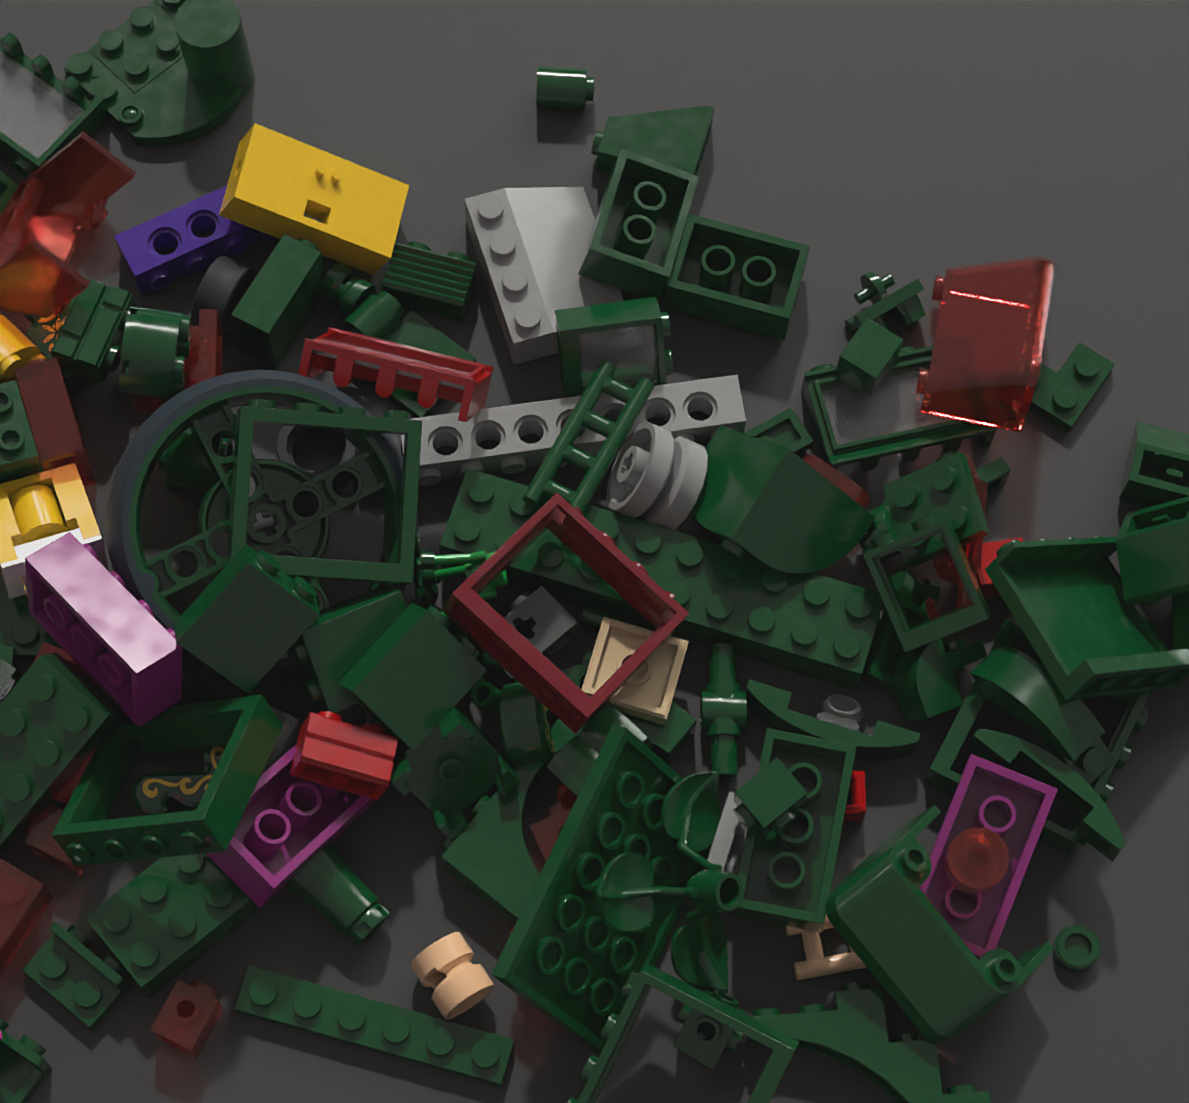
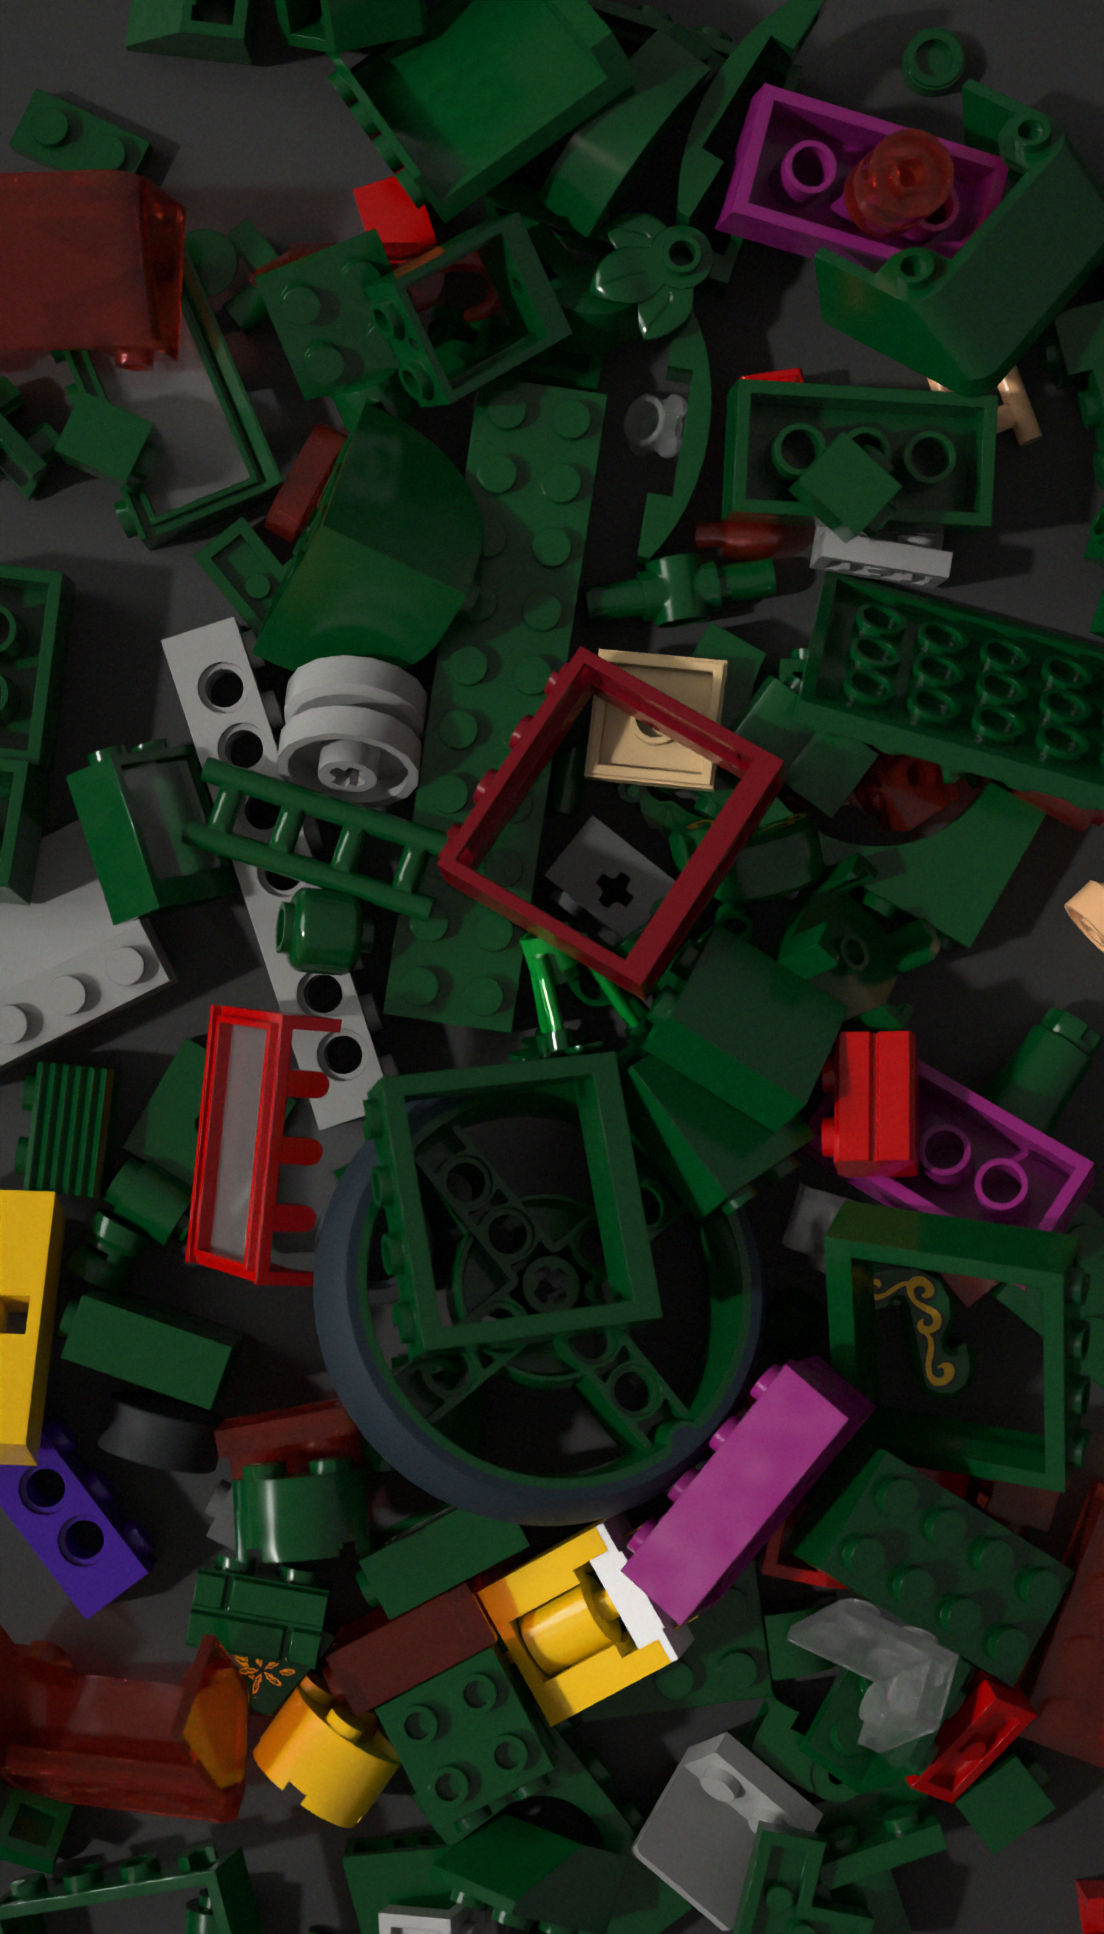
camera: 90 degrees left, 20 degrees up
dark green brick [174,544,320,694] -> none
dark green plant [596,772,743,990] -> none
none -> dark green sticker [170,229,238,297]
none -> dark green head [275,887,374,976]
none -> dark green window [355,1500,532,1621]
none -> dark green plate [590,212,714,341]
none -> clear red cylinder [694,521,784,560]

